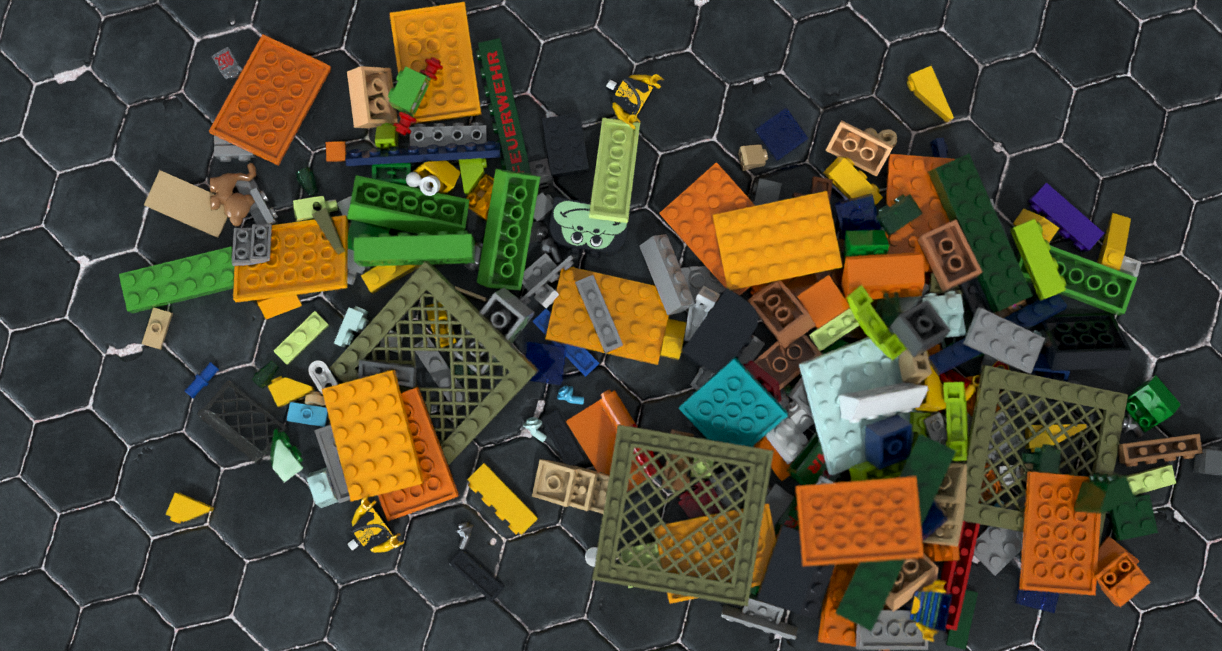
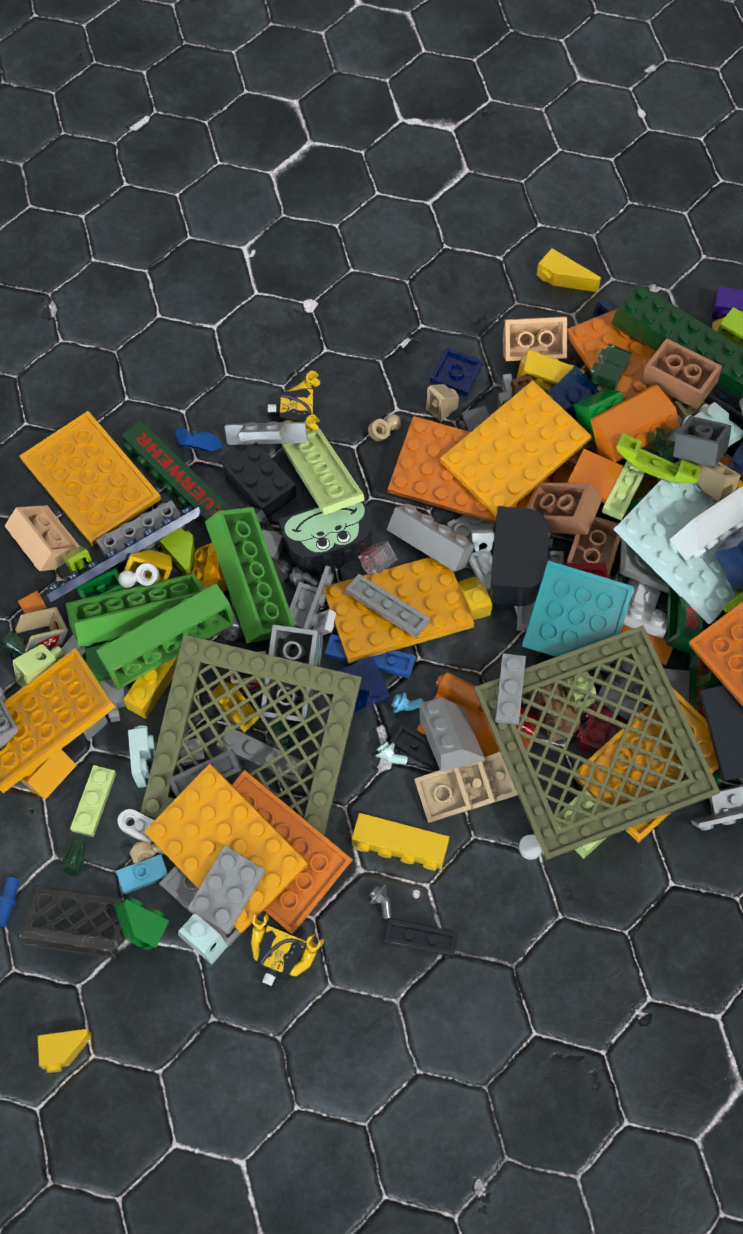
camera: 30 degrees left, 20 degrees down
yellow slope [268,376,315,407] -> none
olive piece [312,208,345,254] -> none
bright green brick [388,57,443,136] -> none
none -> tan piece [15,607,68,652]
none -> blue hat [174,428,222,452]
none -> light grey plate [188,845,267,933]
none -> light grey bracket [225,422,308,445]
none -> clear brick [358,541,398,574]
none -> tan plate [368,414,401,441]
none -> light grey slope [419,698,485,772]
none -> light grey plate [495,654,526,725]
none -> light grey slope [497,374,512,409]

